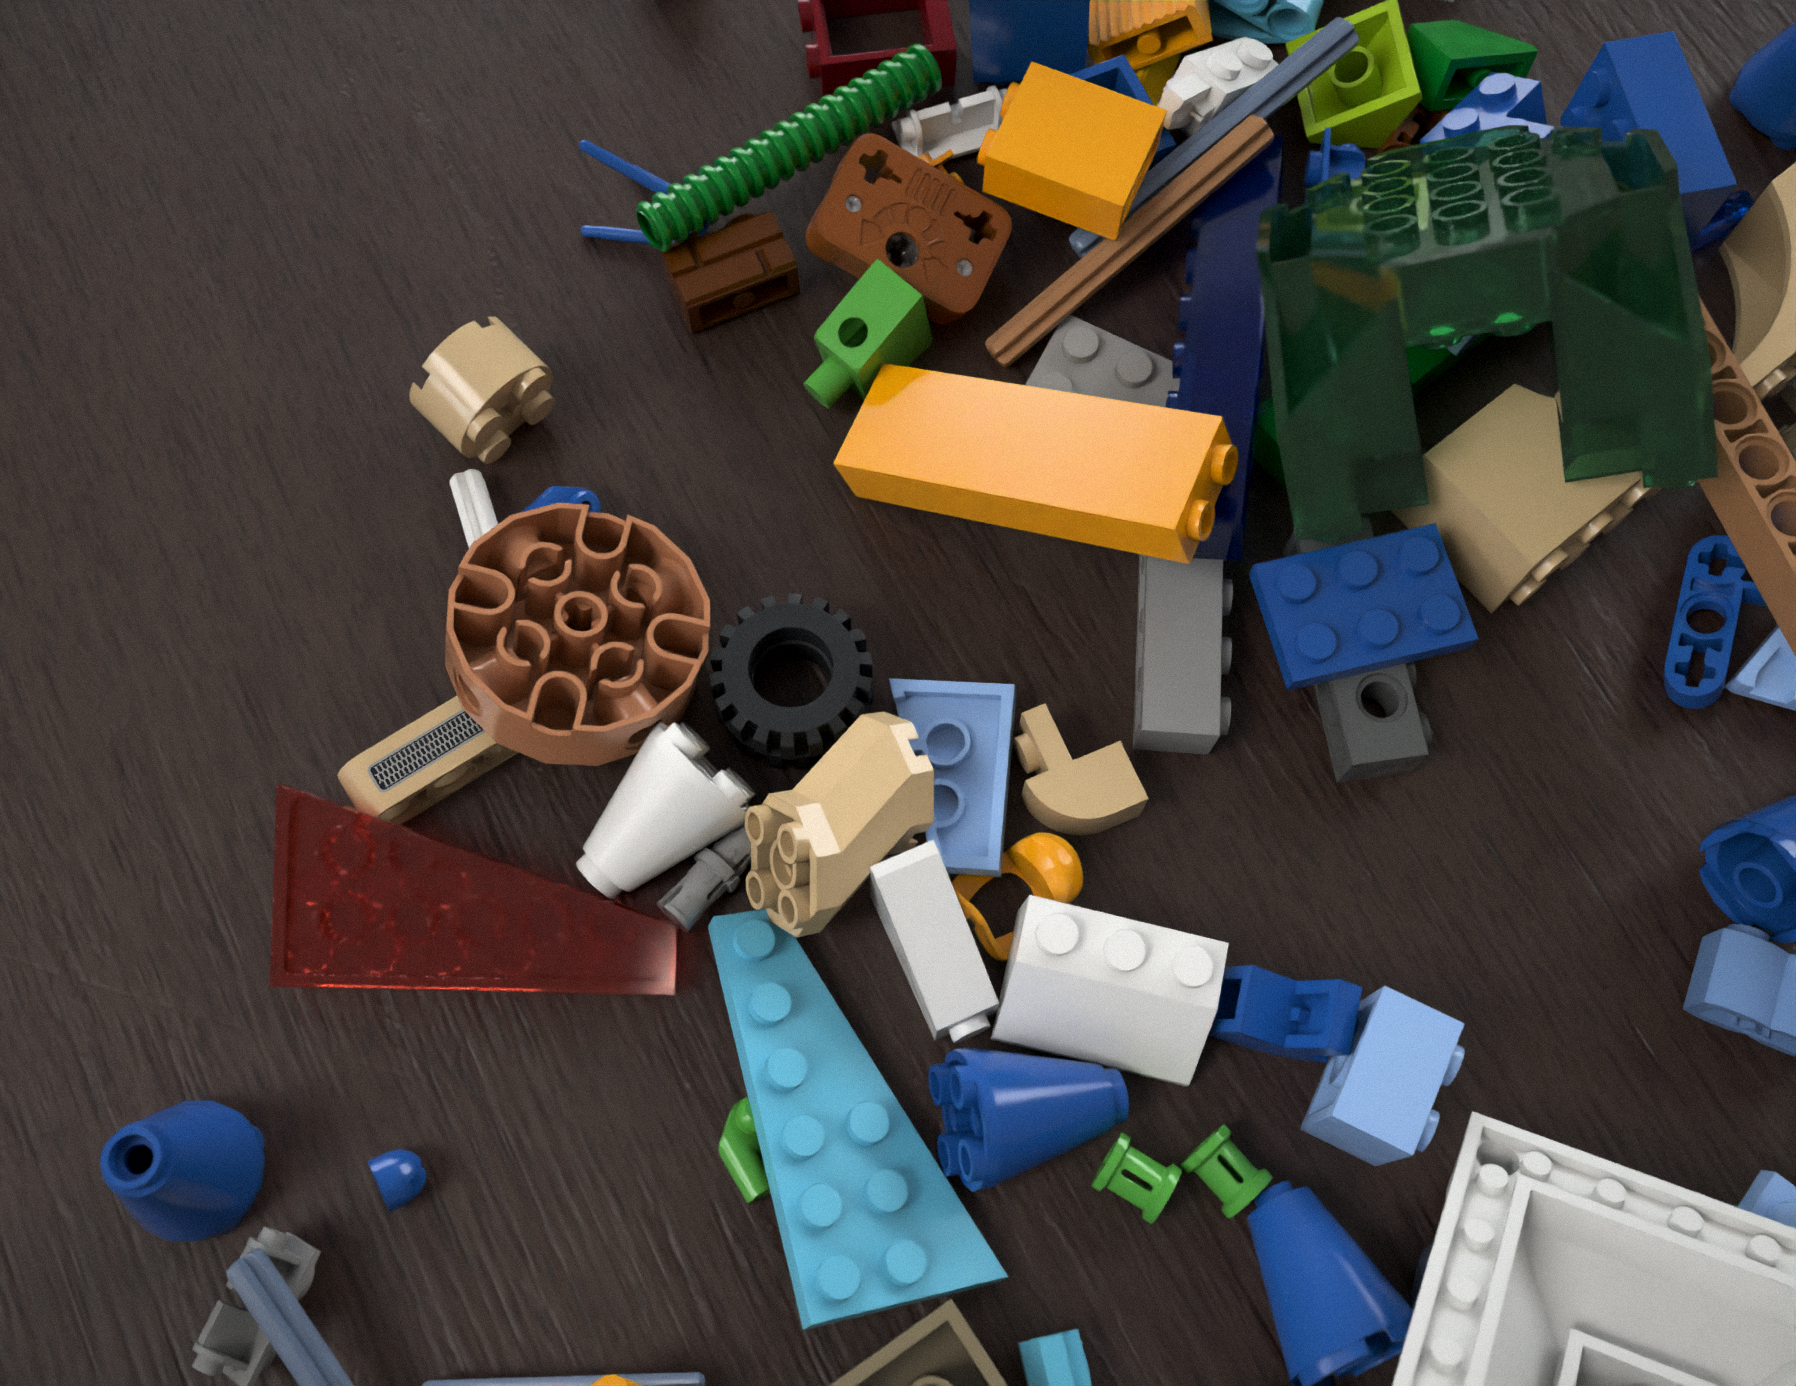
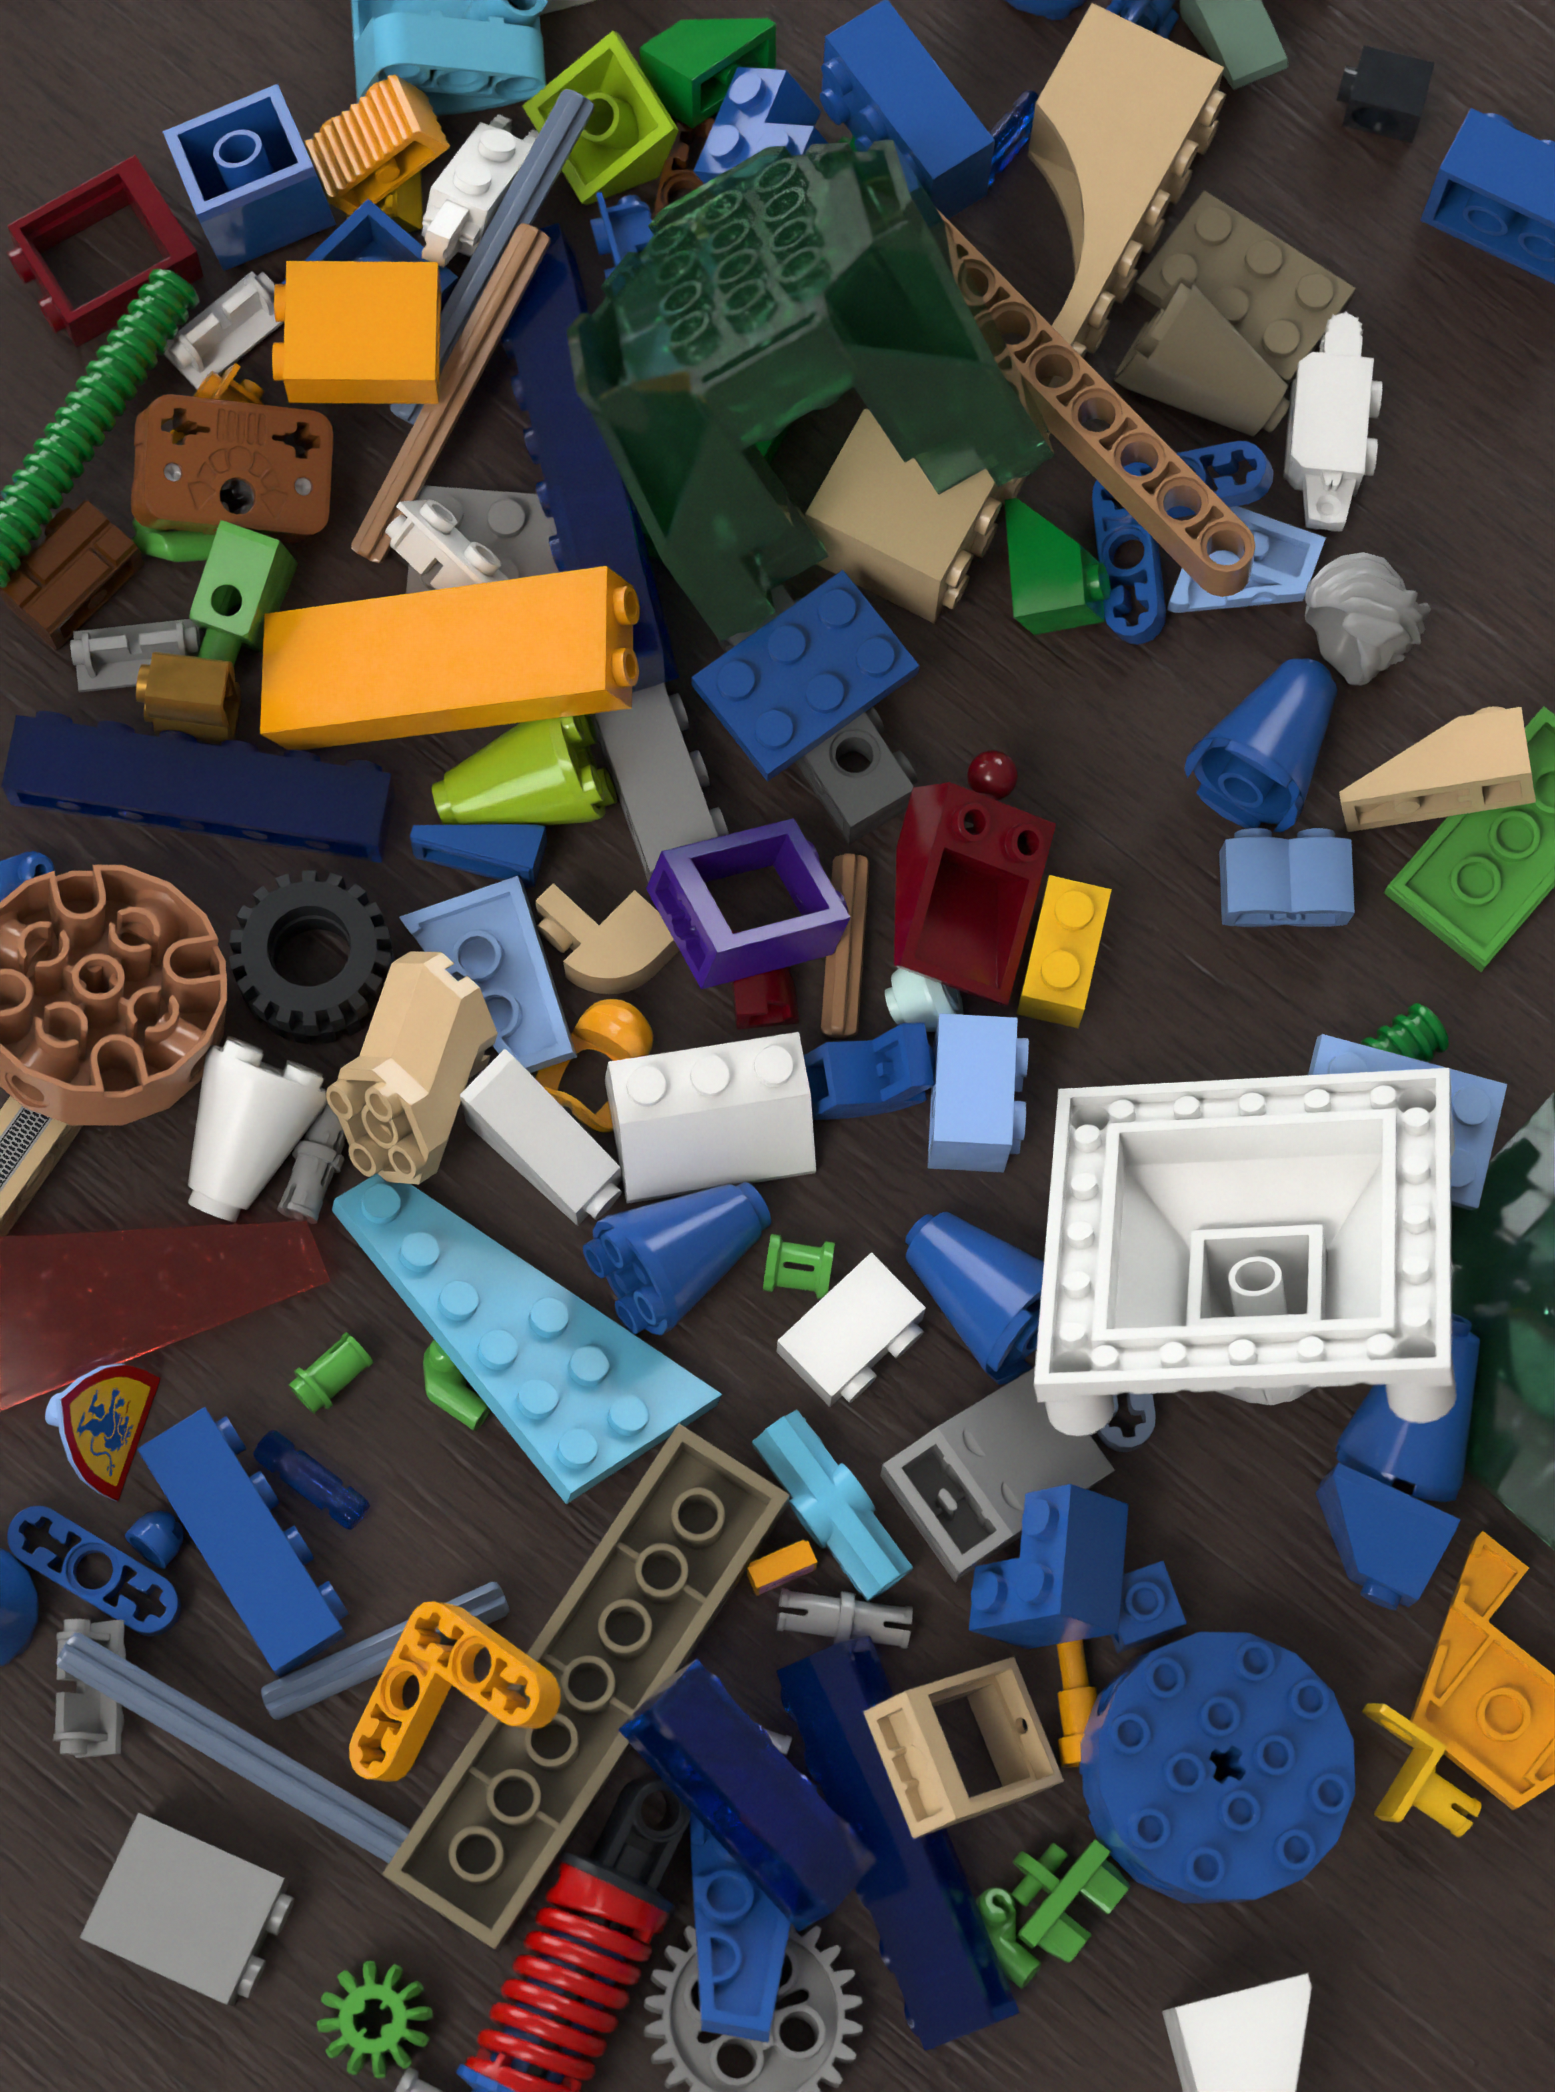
camera: 25 degrees left, 5 degrees up
bright green bush [1180,1123,1273,1219] -> none
none -> clear blue brick [1,711,395,863]
none -> blue beam [7,1506,181,1636]
none -> shield [45,1363,161,1502]
none -> light grey hinge [70,619,201,692]
none -> bright green arm [131,518,215,562]
none -> pearl gold brick [136,652,241,747]
none -> blue brick [137,1407,349,1678]
none -> clear blue axle [253,1430,370,1530]
none -> bright green pin [288,1332,374,1414]
none -> white hinge [386,500,509,590]
none -> blue slope [410,824,547,888]
none -> lime cone [432,714,617,826]
none -> dark purple window [646,818,851,989]
none -> dark red brick [731,930,800,1030]
none -> white brick [776,1252,926,1407]
none -> medium nougat axle [821,854,870,1039]
none -> light aqua cone [885,968,963,1032]
none -> dark red slope [894,750,1056,1006]
none -> green slope [1004,497,1110,635]
none -> yellow brick [1017,875,1112,1028]

